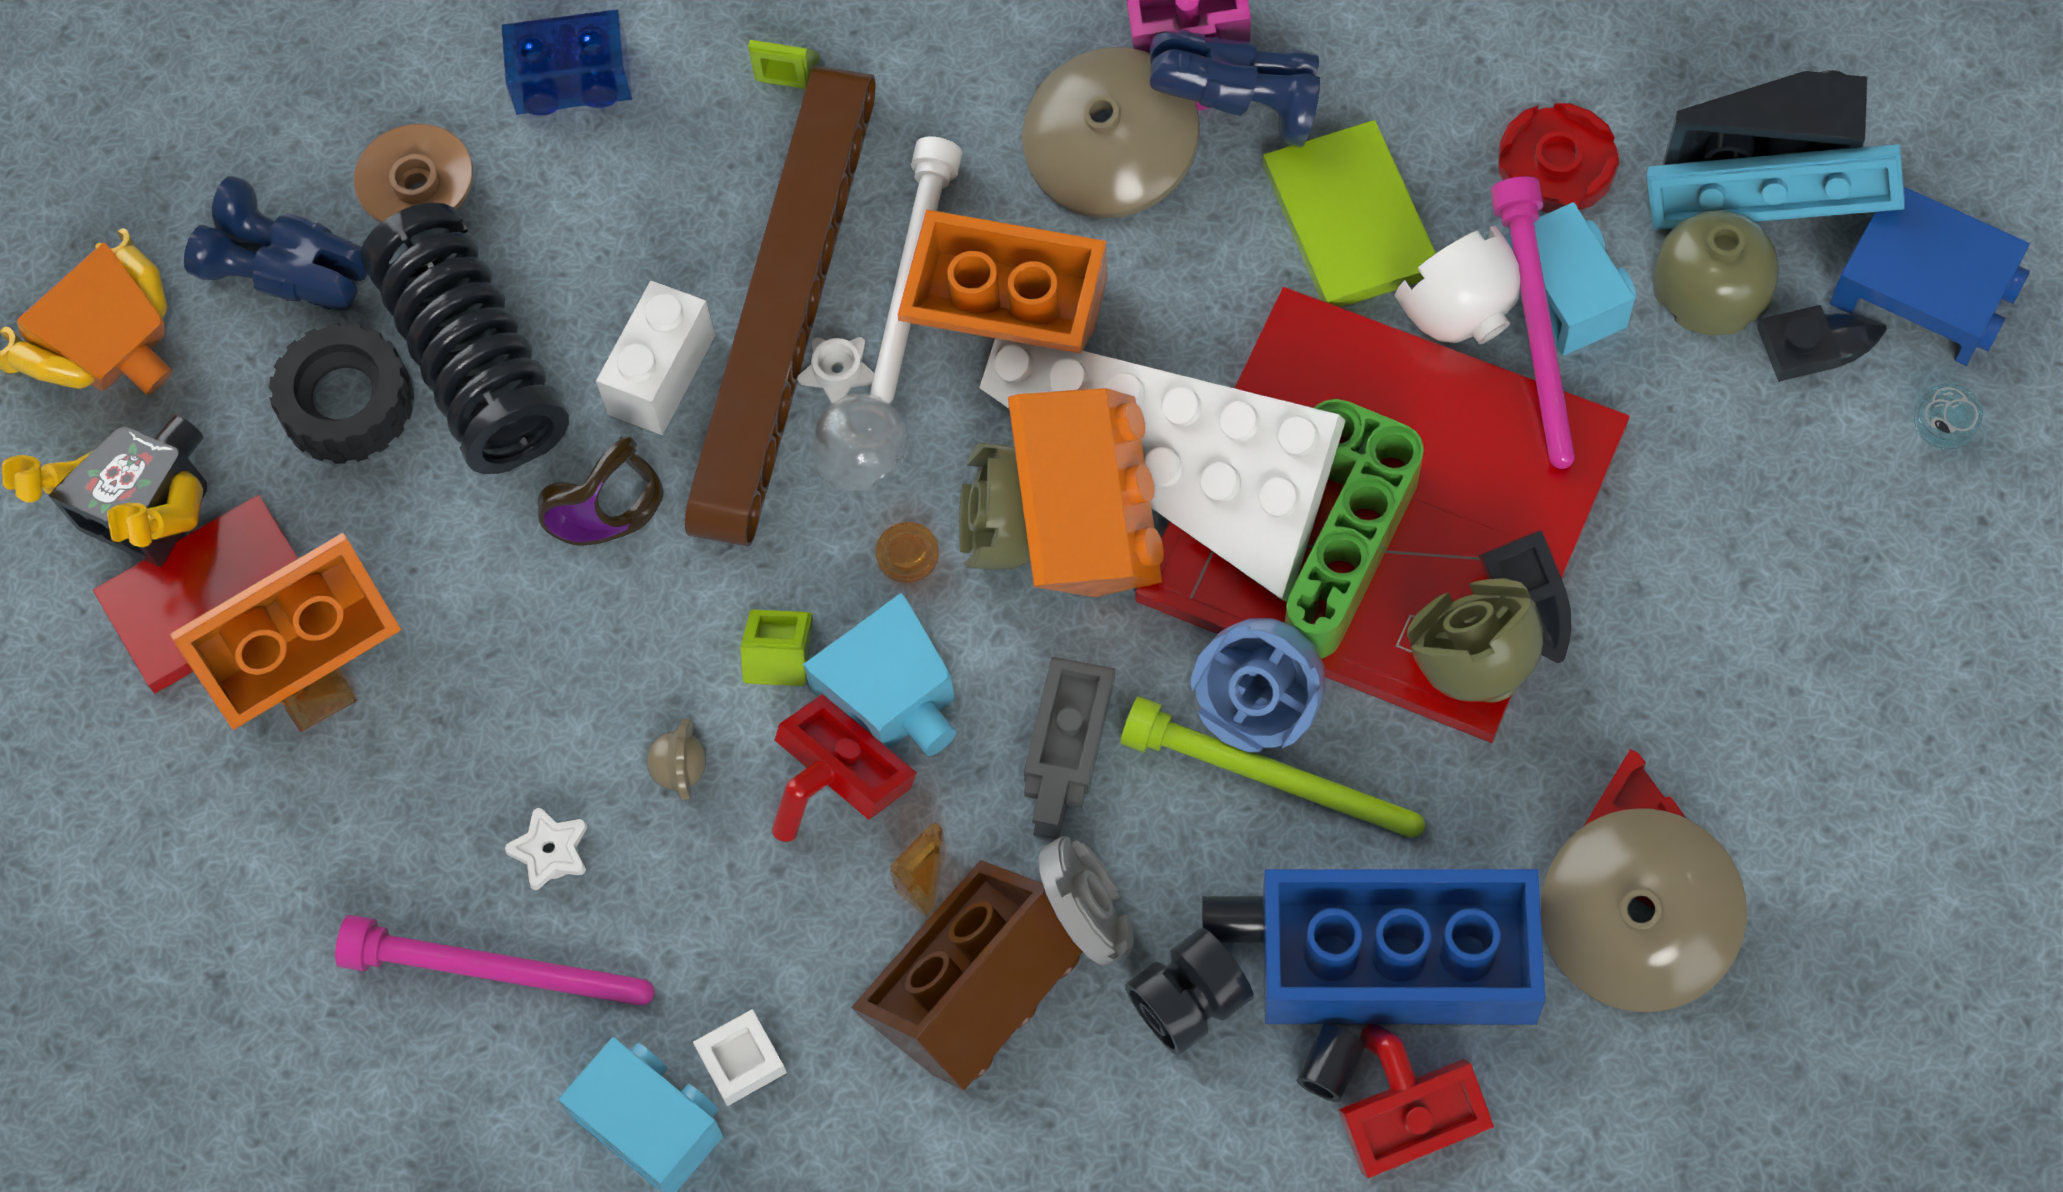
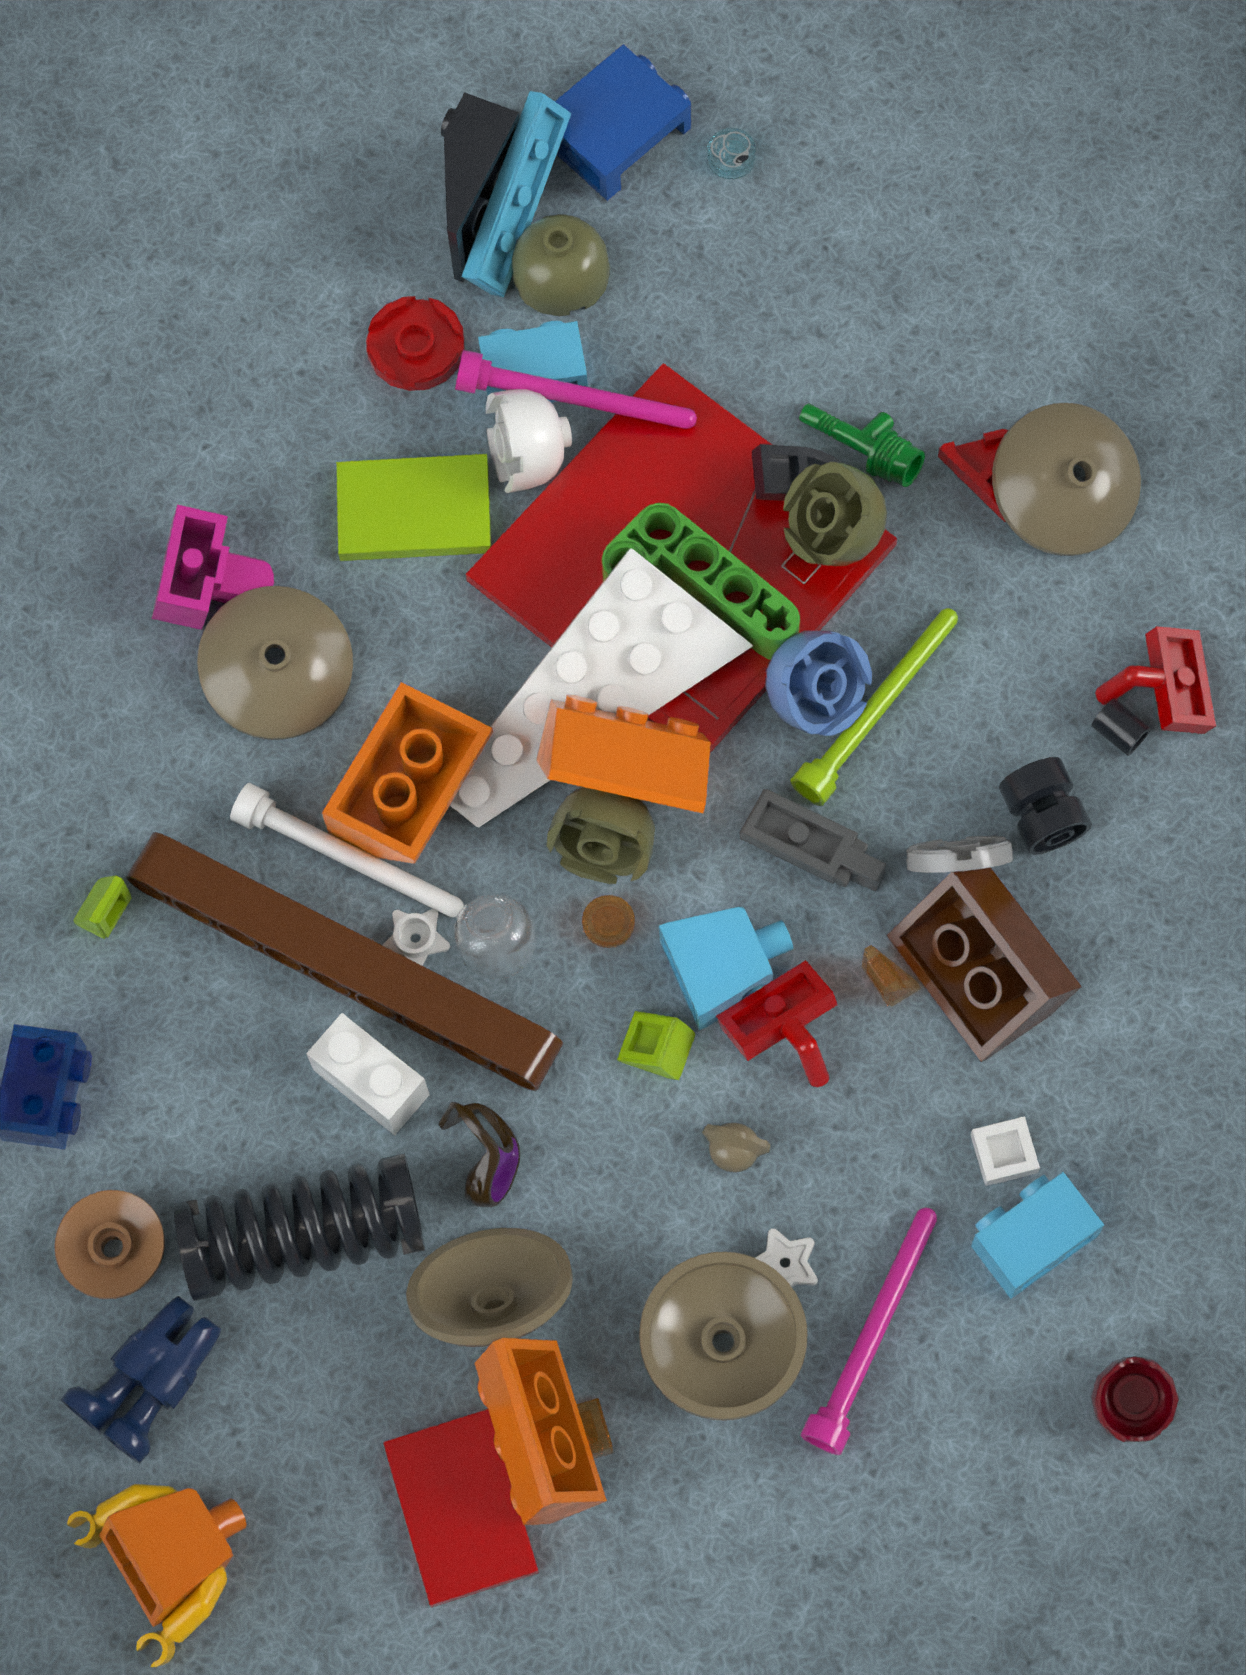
camera: 75 degrees left, 5 degrees up
torso [2,415,207,567] -> none
black tyre [269,323,414,464] -> none
dark blue piece [1150,29,1320,148] -> none
black hinge [1202,896,1264,943] -> none
blue brick [1262,869,1545,1025] -> none
black plate [1758,305,1887,382] -> none
none -> dark tan dish [406,1228,573,1347]
none -> dark tan dish [639,1252,808,1421]
none -> green piece [799,403,925,487]

